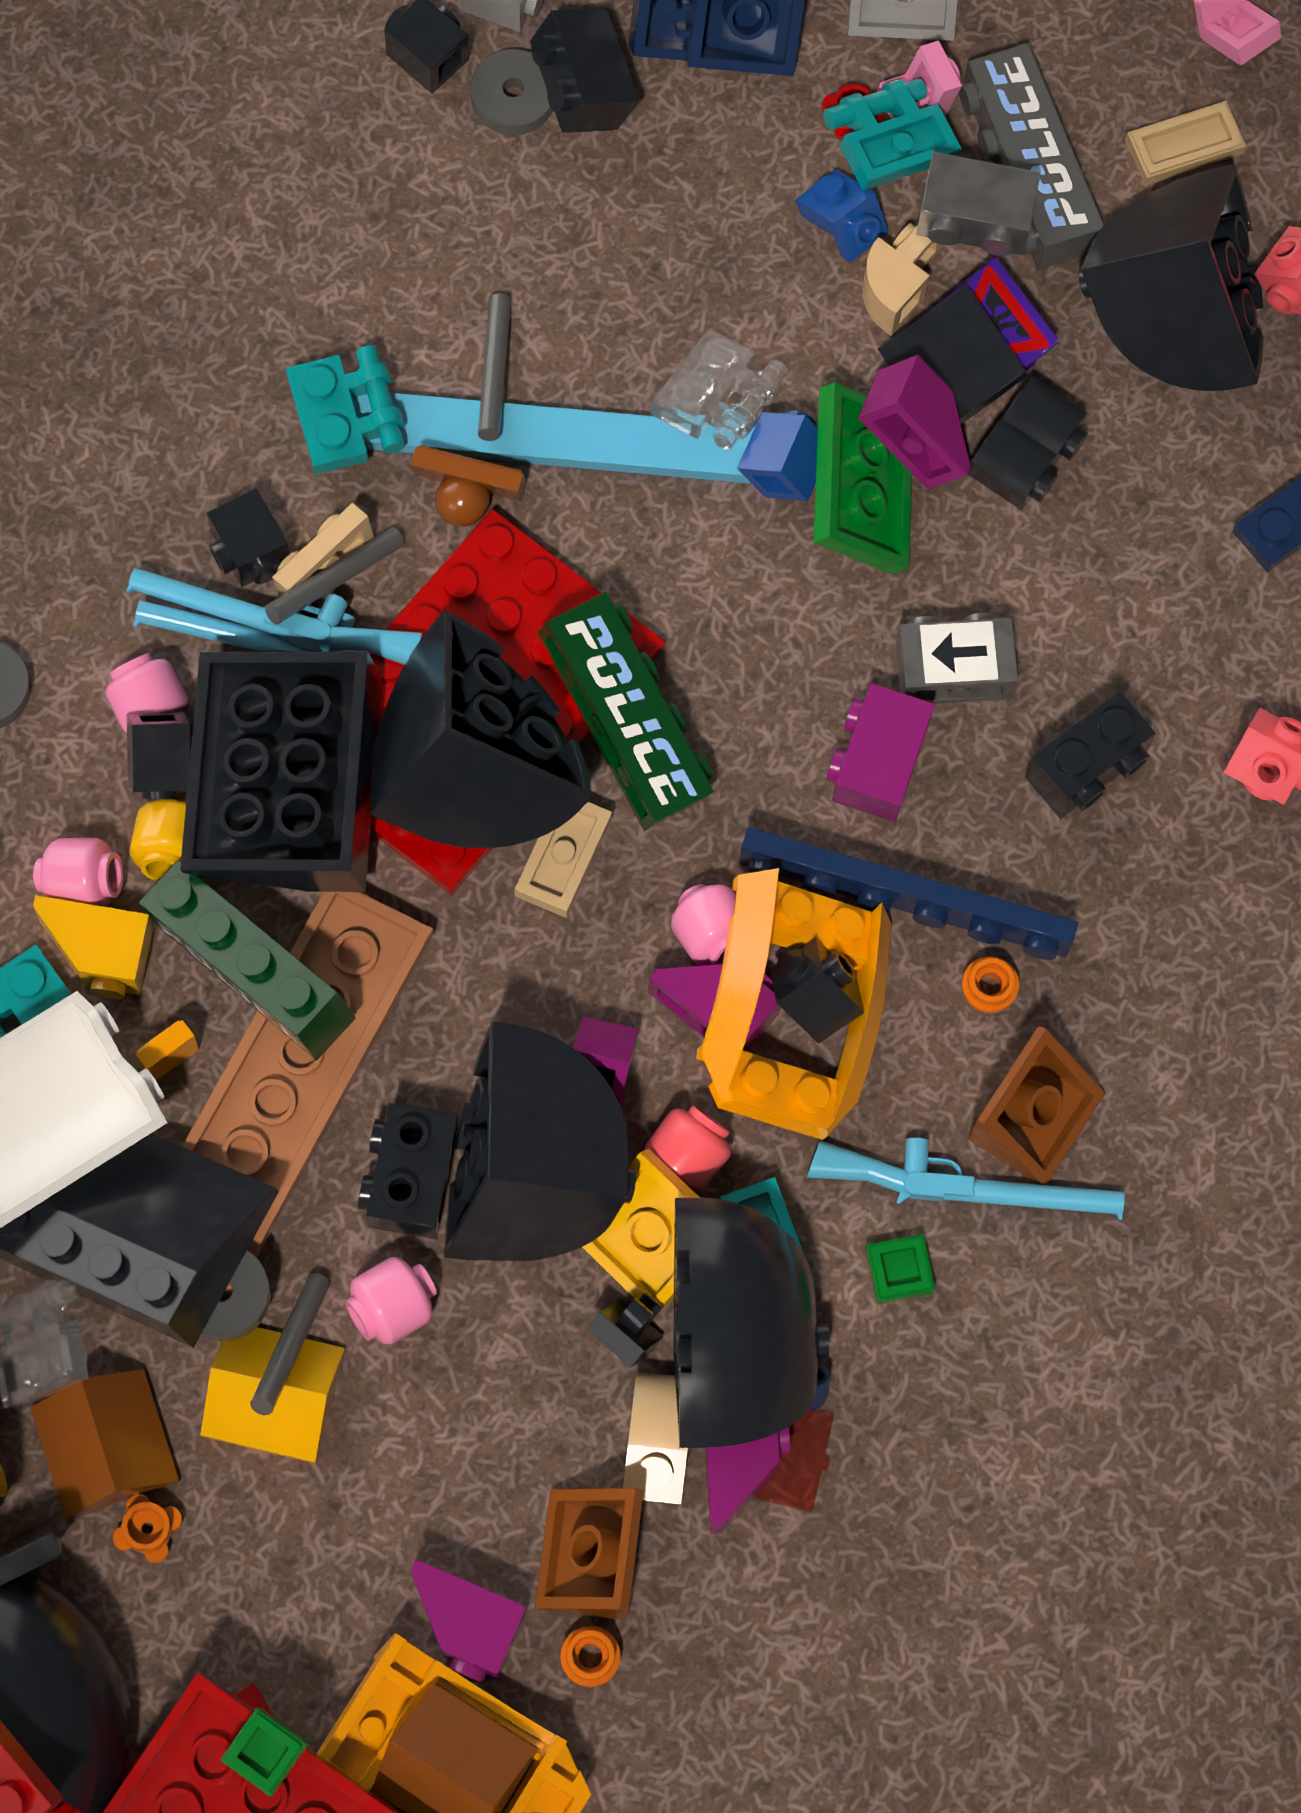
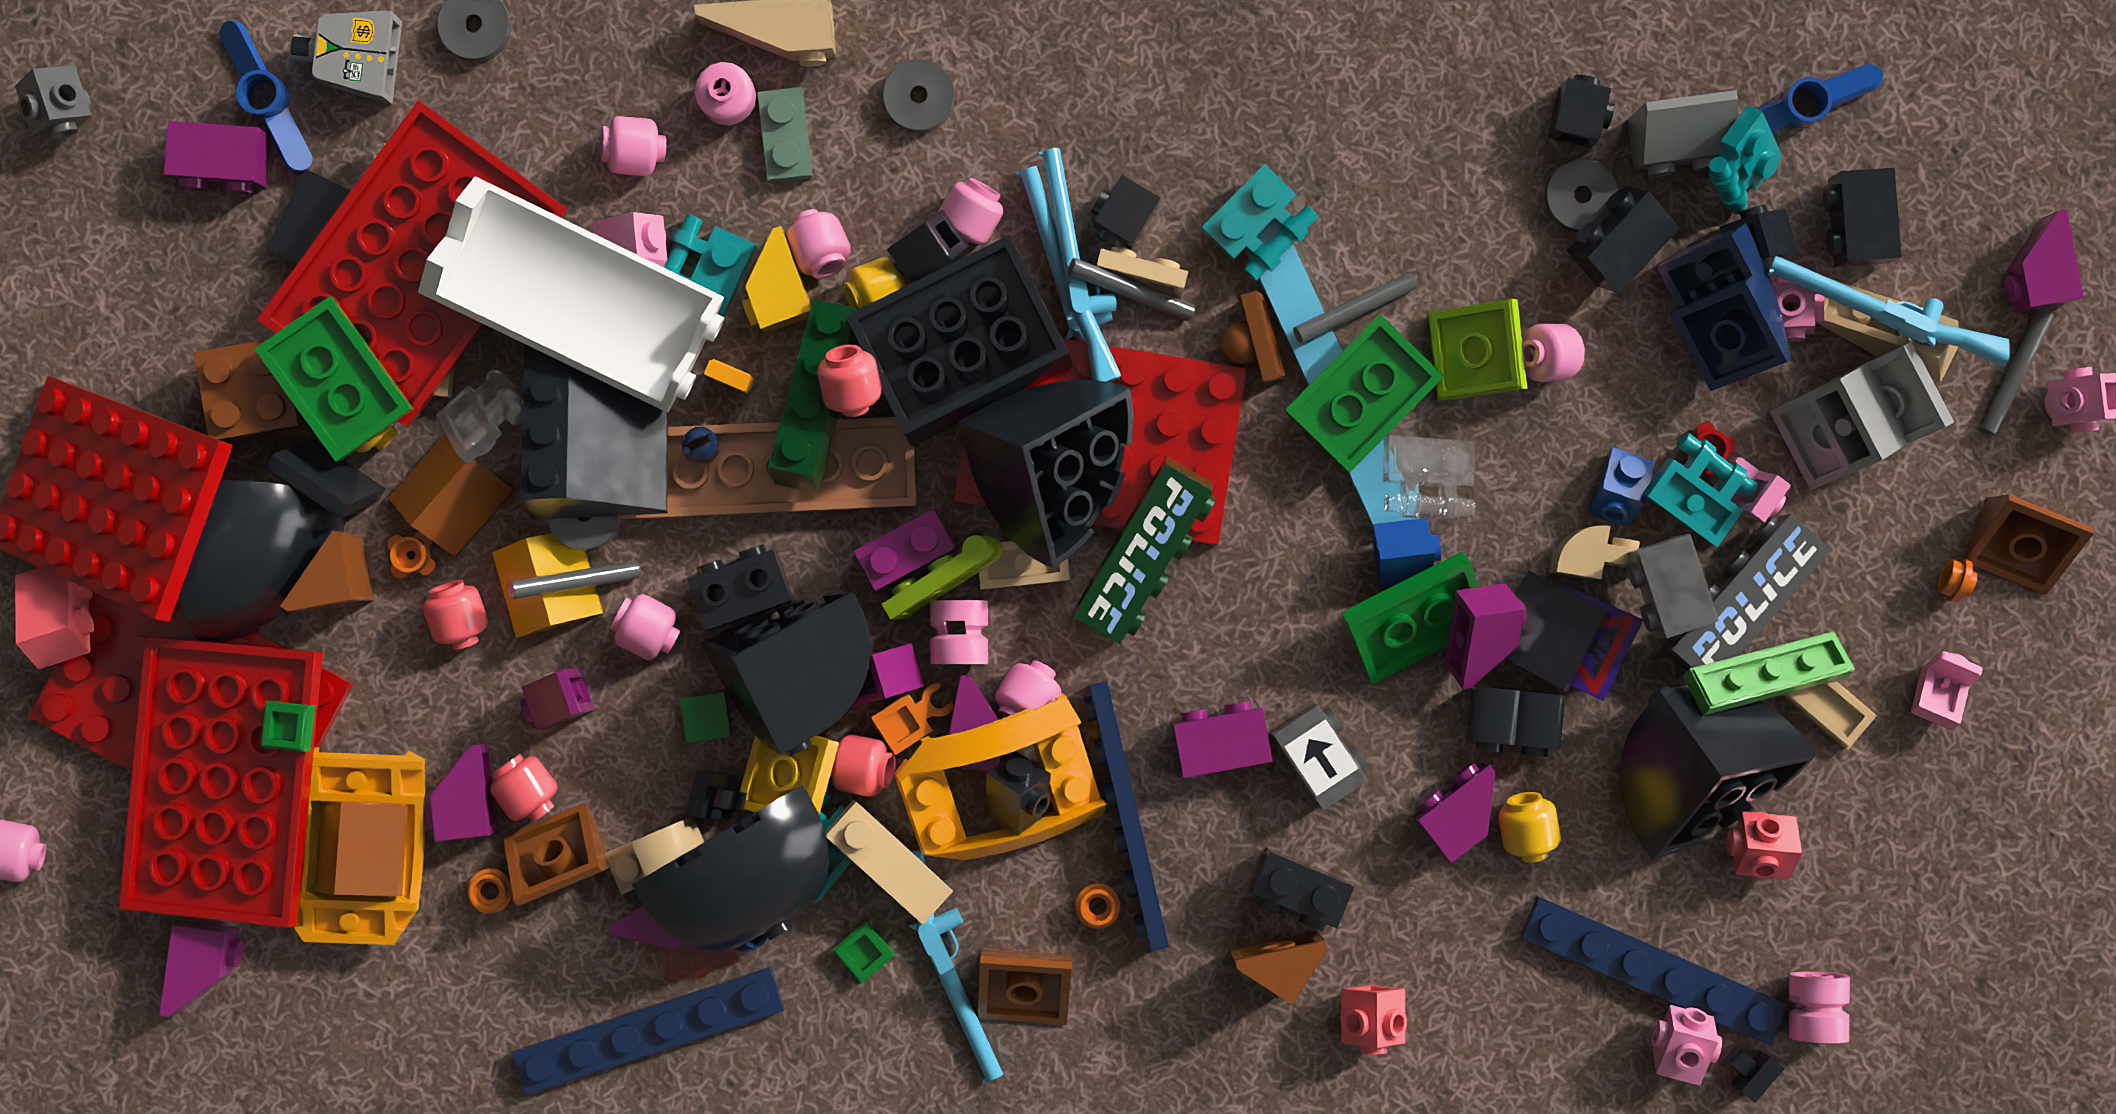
camera: 65 degrees right, 15 degrees up
none -> dark orange slope [280,530,375,612]
none -> coral head [422,580,488,650]
none -> coral head [489,753,558,823]
none -> dark blue plate [512,966,785,1095]
none -> magenta slope [520,668,595,730]
none -> green tile [680,692,732,743]
none -> dark blue hinge [682,427,720,463]
none -> coral head [817,345,881,417]
none -> tan slope [825,800,953,924]
none -> magenta brick [854,508,957,592]
none -> orange plate [869,683,954,756]
none -> lime plate [882,535,1003,620]
none -> bright pink wheel [930,600,988,664]
none -> dark orange slope [1230,931,1328,1005]
none -> green plate [1284,314,1444,474]
none -> magenta slope [1413,762,1495,863]
none -> lime plate [1428,298,1527,401]
none -> yellow head [1498,792,1561,863]
none -> bright pink head [1522,324,1585,382]
none -> tile [1683,631,1855,716]

